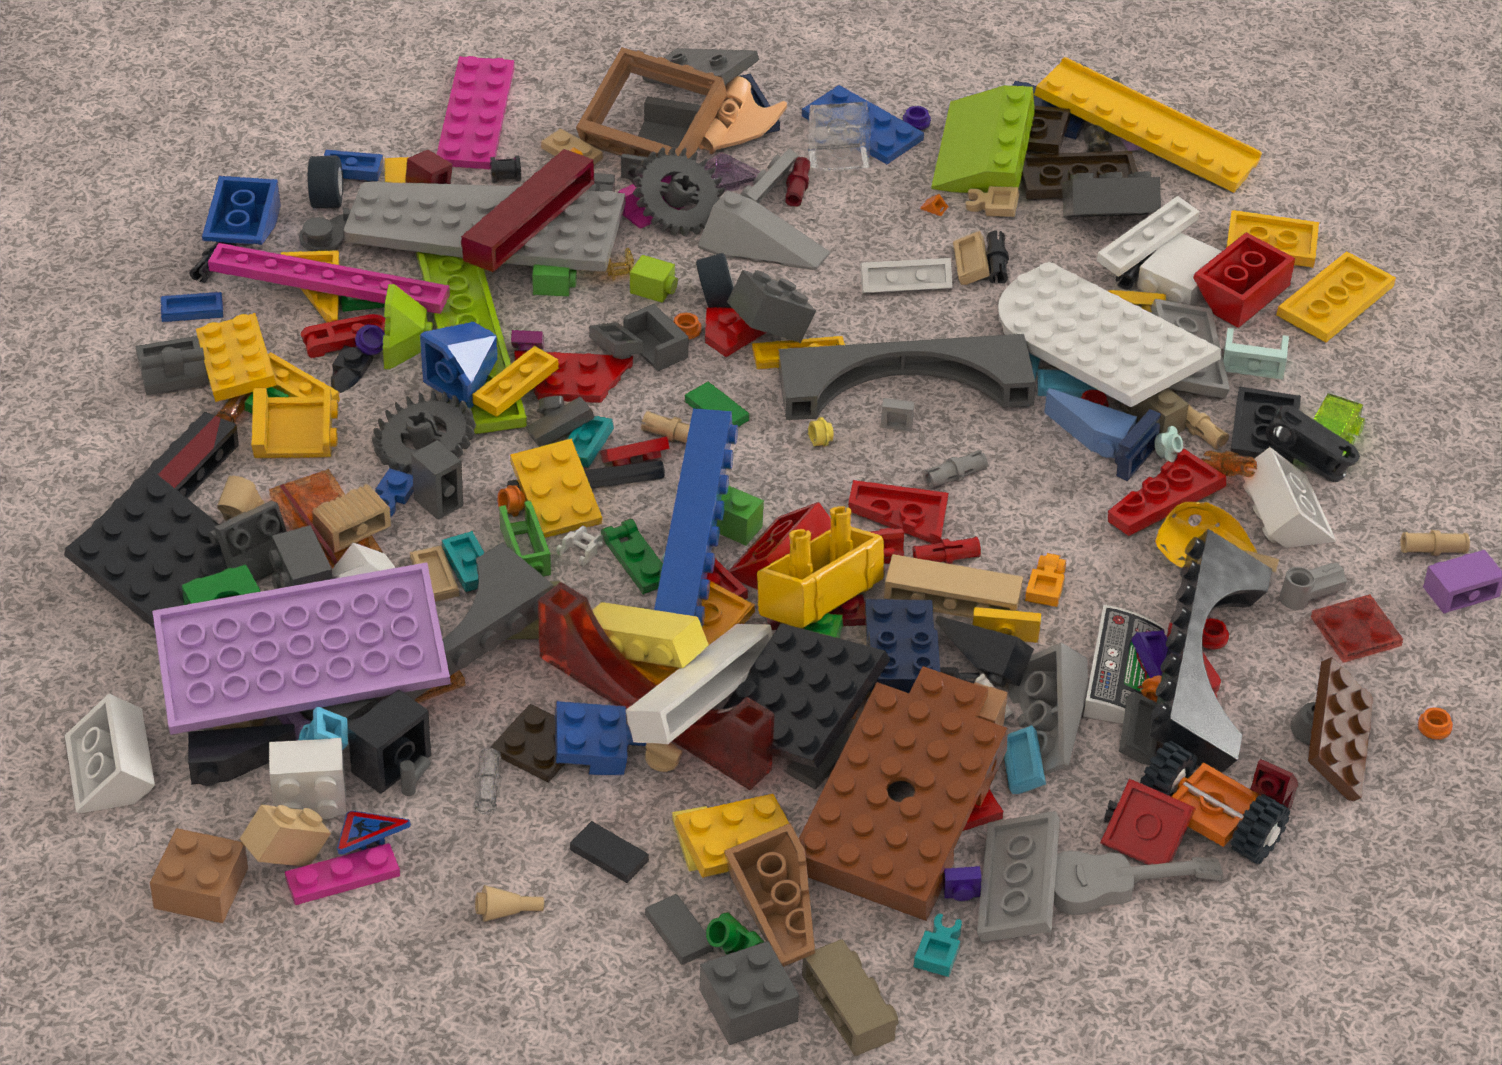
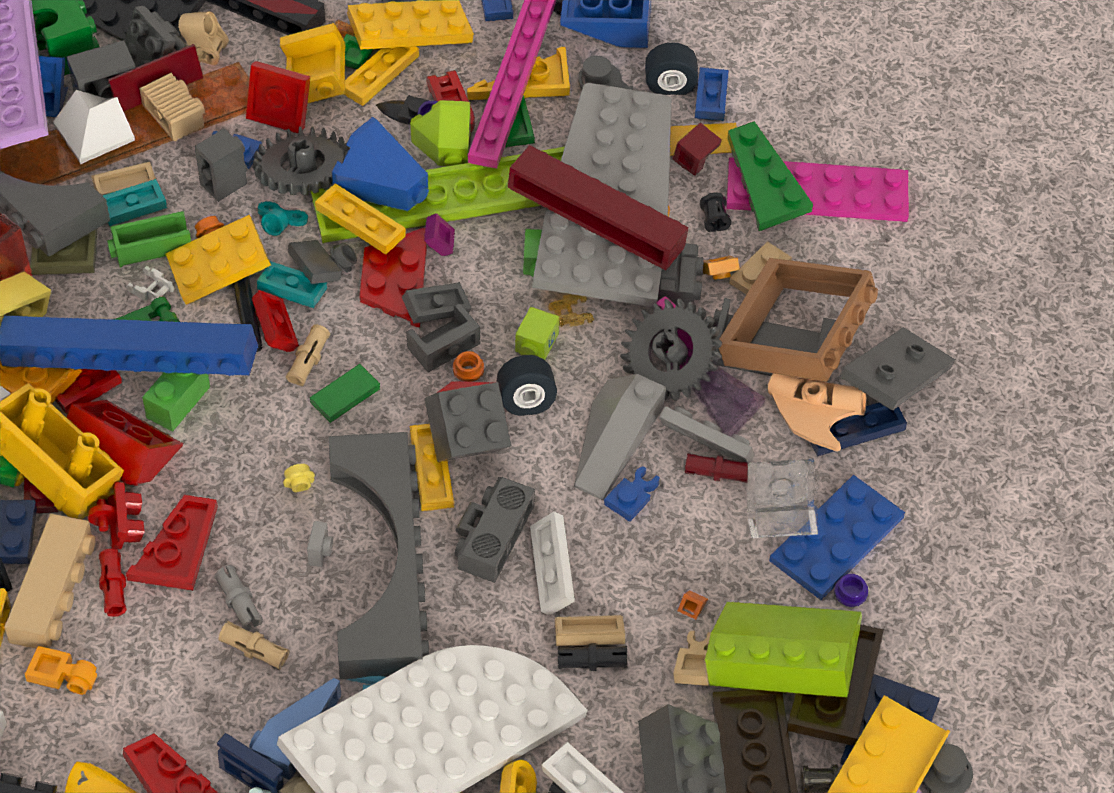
camera: 90 degrees right, 10 degrees up
none -> tan pin [218,621,290,670]
none -> red plate [246,61,311,134]
none -> teal piece [257,201,308,236]
none -> dark grey piece [455,477,535,583]
none -> blue plate [604,466,660,522]
none -> green wing [727,121,813,231]

